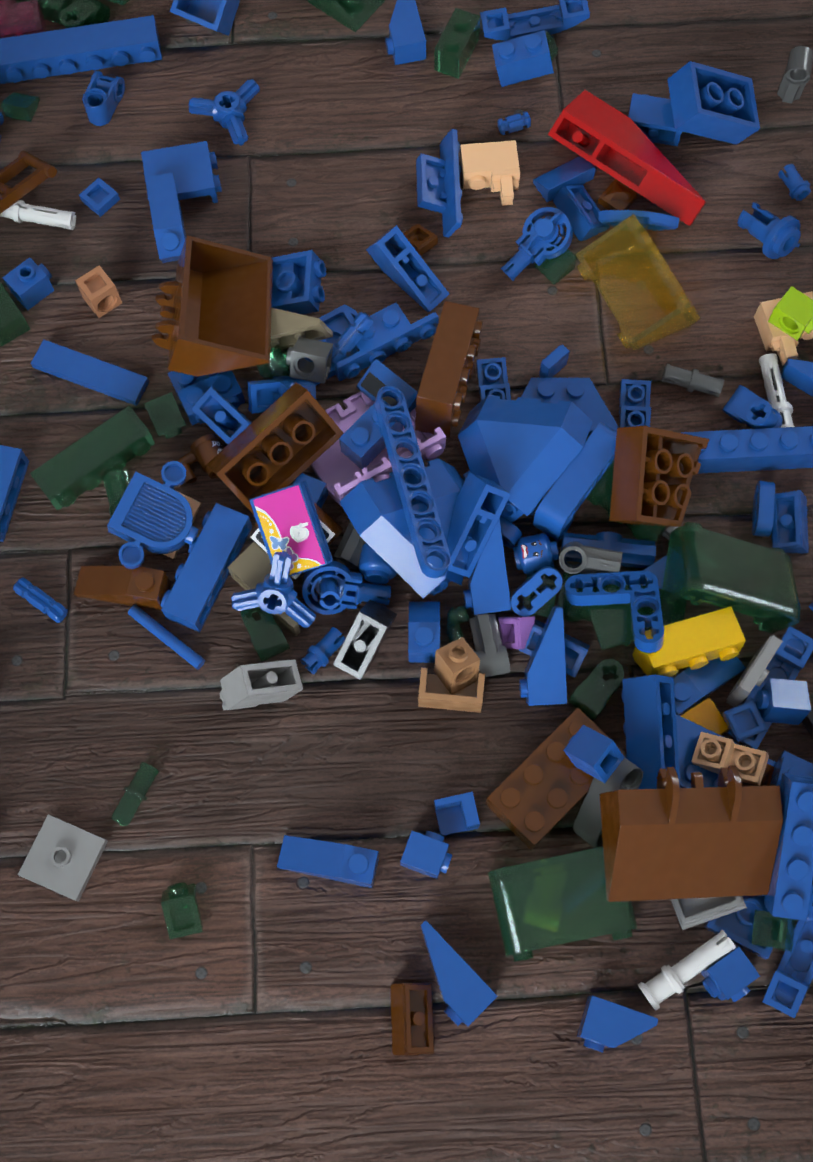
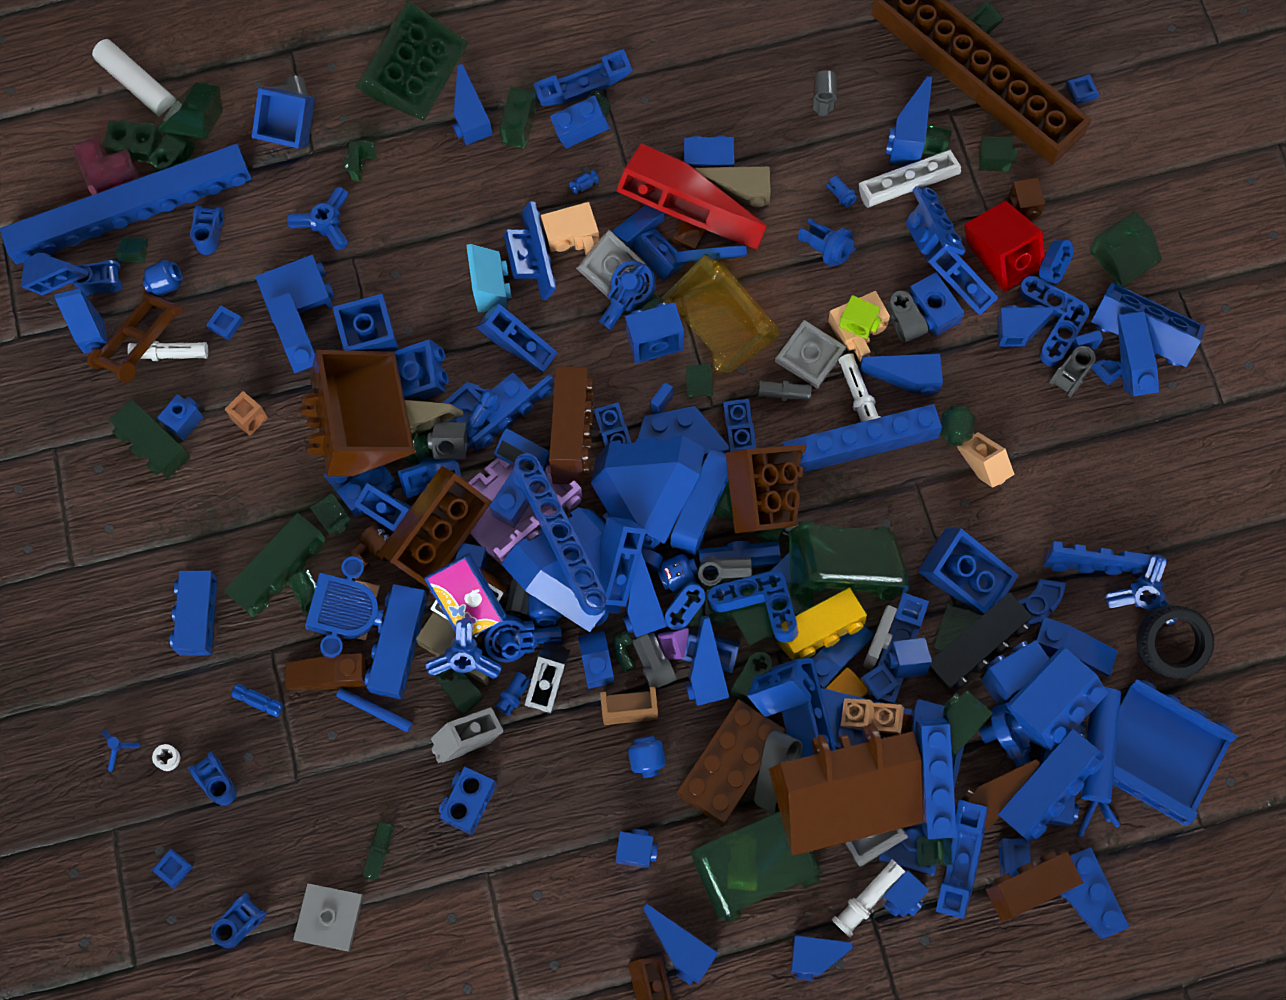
camera: 10 degrees left, 0 degrees up
blue tile [31,339,149,406] -> none
clear green bracket [161,882,203,940] -> none
blue slope [277,835,379,888] -> none
reddish brown tile [403,223,438,256] -> none
medium nougat brick [434,637,480,694] -> none
blue panel [434,792,480,836] -> none
blue brick [563,725,625,783] -> none
blue brick [667,61,760,145] -> none
blue piece [722,385,783,429] -> none
blue beam [752,481,775,537] -> none
blue slope [772,490,809,554] -> none
none -> blue head [143,260,183,297]
none -> blue brick [333,294,399,352]
none -> clear green bracket [344,140,377,181]
none -> blue brick [439,766,497,835]
none -> medium azure slope [466,244,512,313]
none -> light grey plate [576,230,645,300]
none -> blue brick [625,303,684,364]
none -> blue head [628,736,666,778]
none -> clear green slope [686,365,713,397]
none -> dark tan slope [695,166,771,207]
none -> blue hinge [748,661,813,717]
none -> light grey plate [775,320,847,389]

